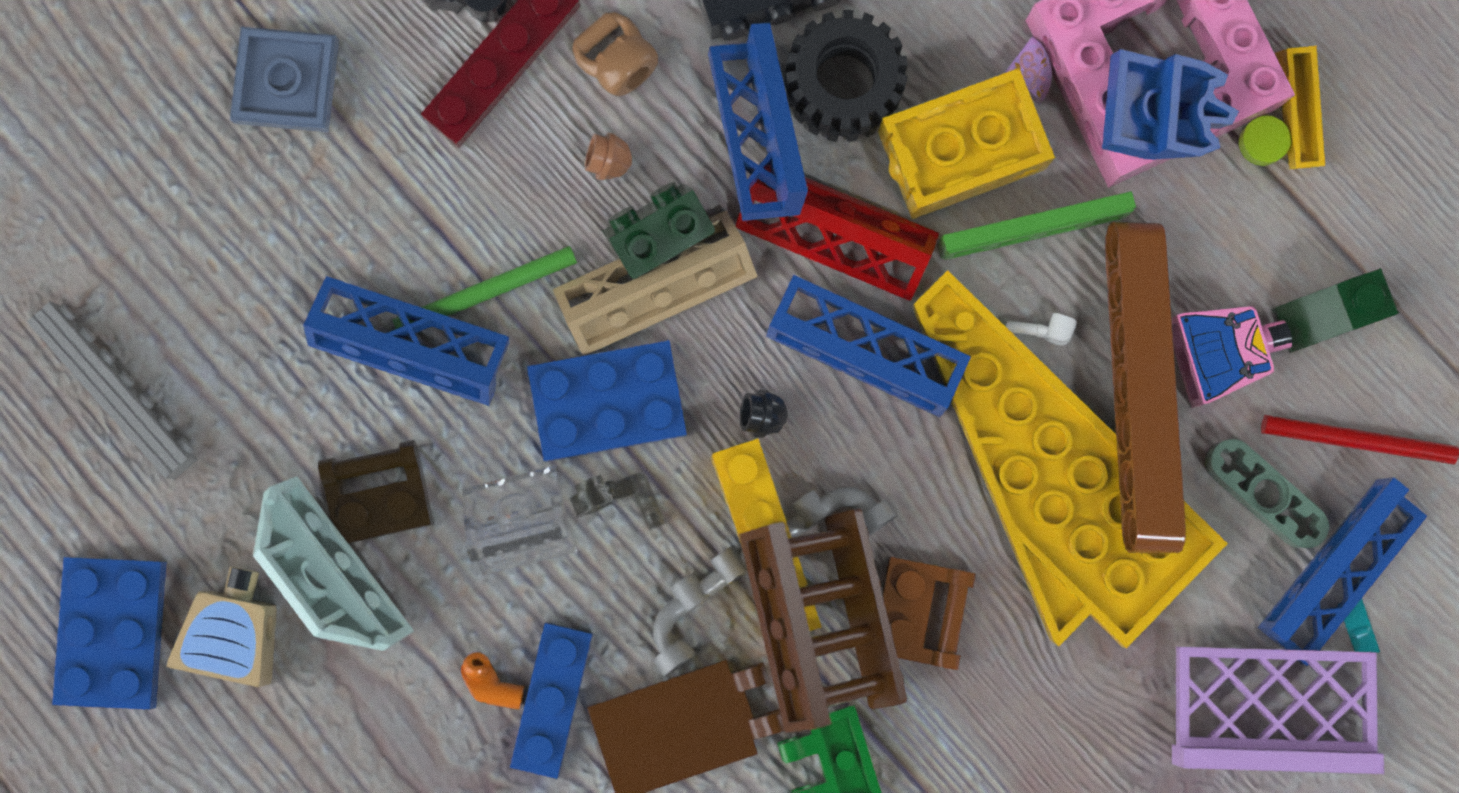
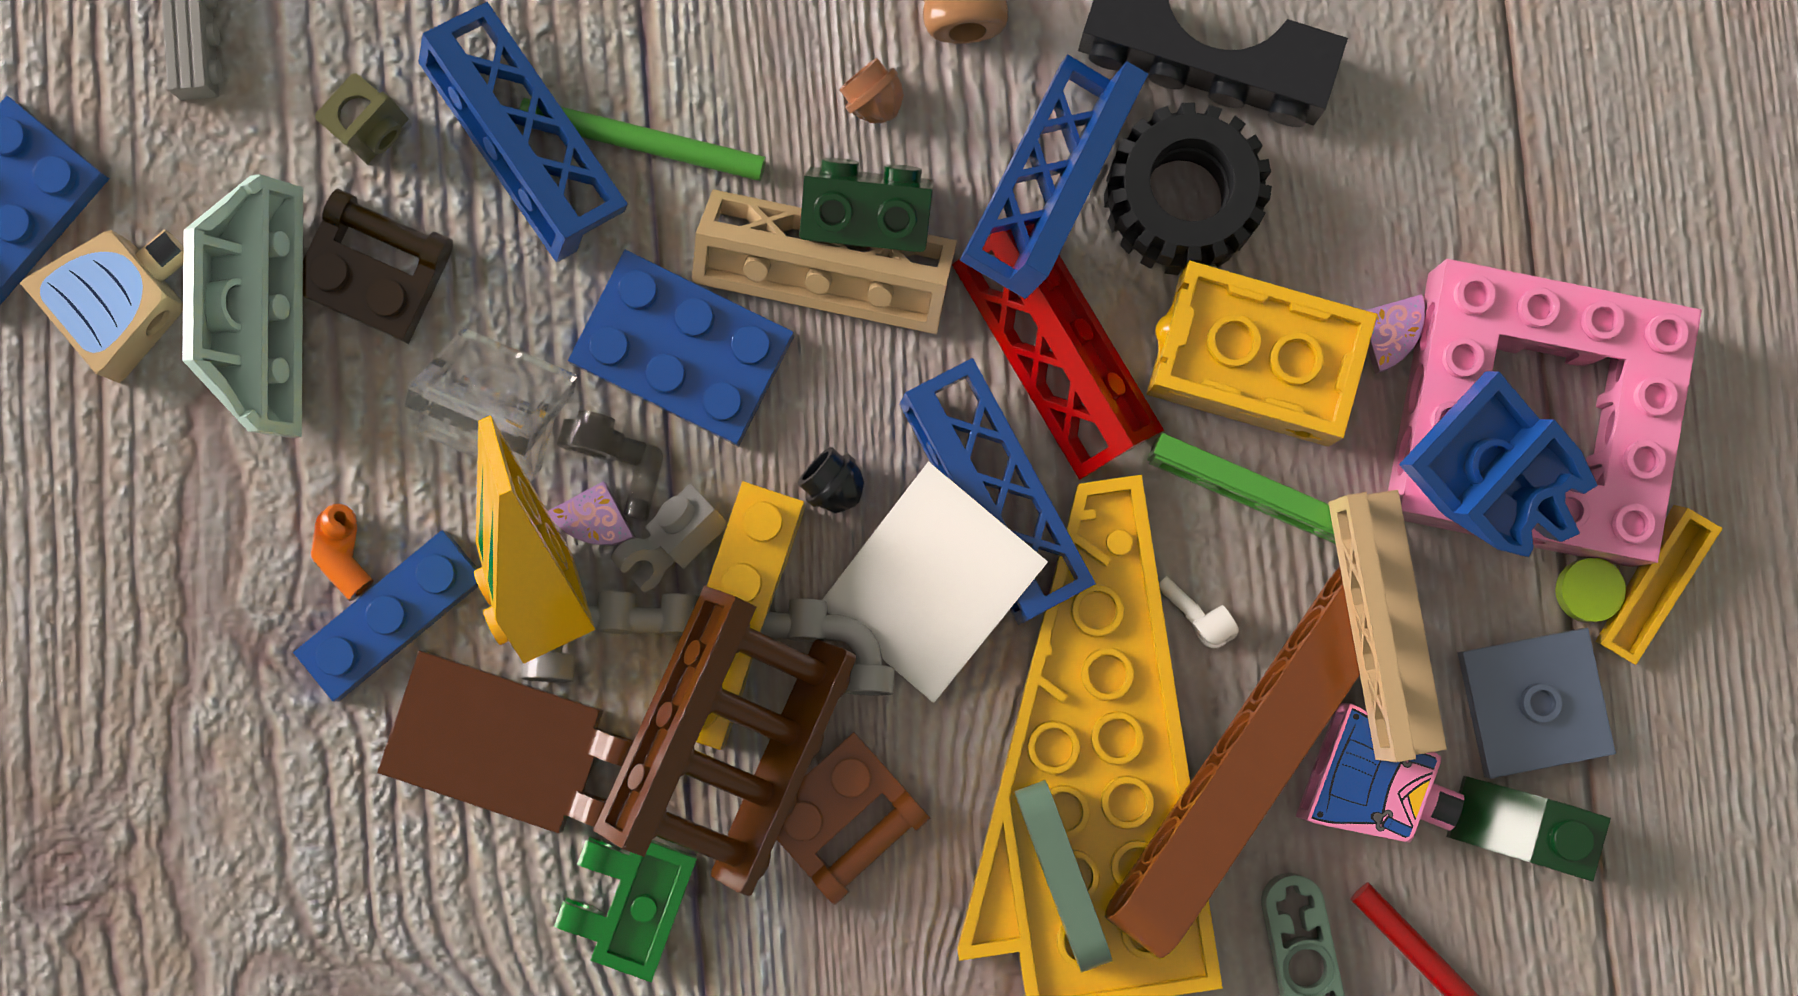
camera: 40 degrees right, 0 degrees up
none -> olive bracket [315,73,409,165]
none -> yellow slope [474,415,595,664]
none -> lavender tile [547,481,635,546]
none -> light grey plate [611,483,728,592]
none -> white sticker [822,461,1048,703]
none -> sand green beam [1014,780,1112,973]
none -> tan fence [1328,489,1447,762]
none -> sand blue plate [1457,628,1616,779]

